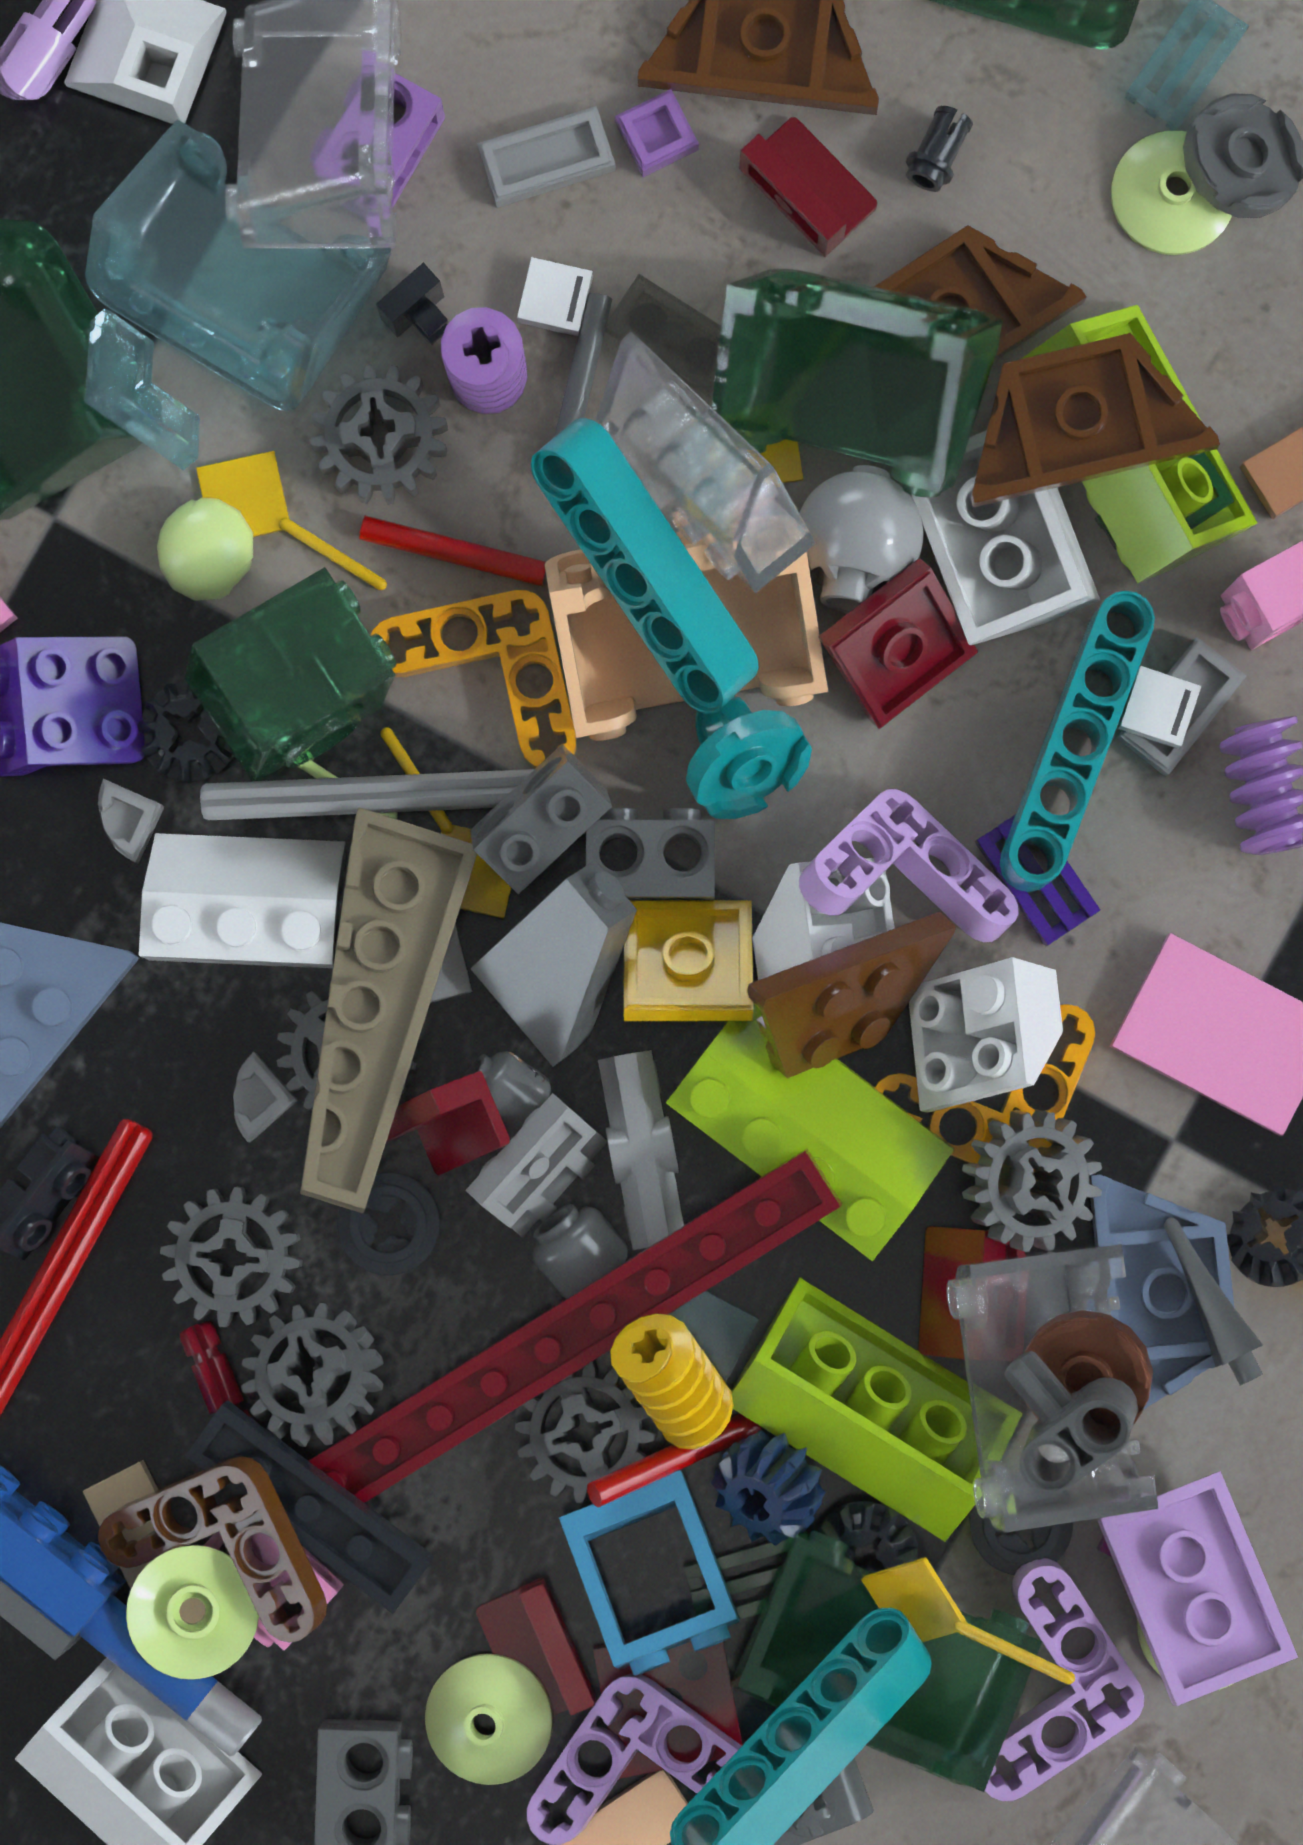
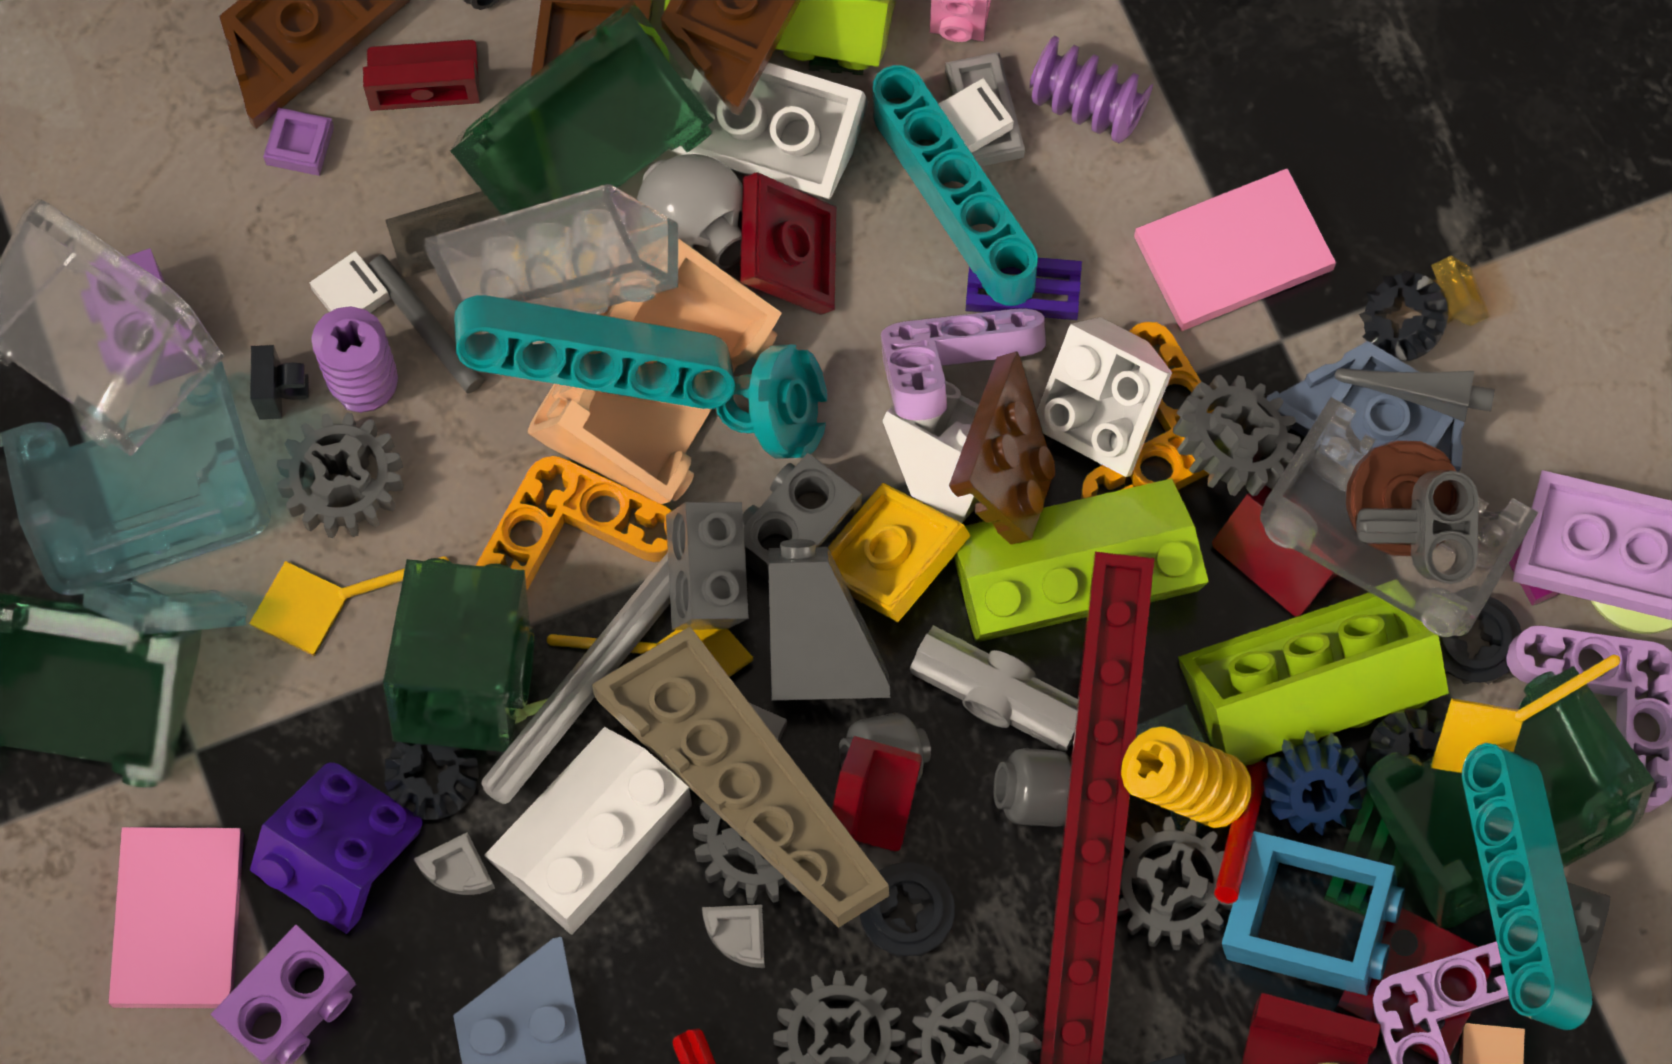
camera: 55 degrees left, 15 degrees down
yellowish green hair [157,497,253,600] -> none
red bar [359,515,546,586] -> none
light grey plate [465,1093,608,1237] -> none
light grey tile [477,106,616,208] -> none

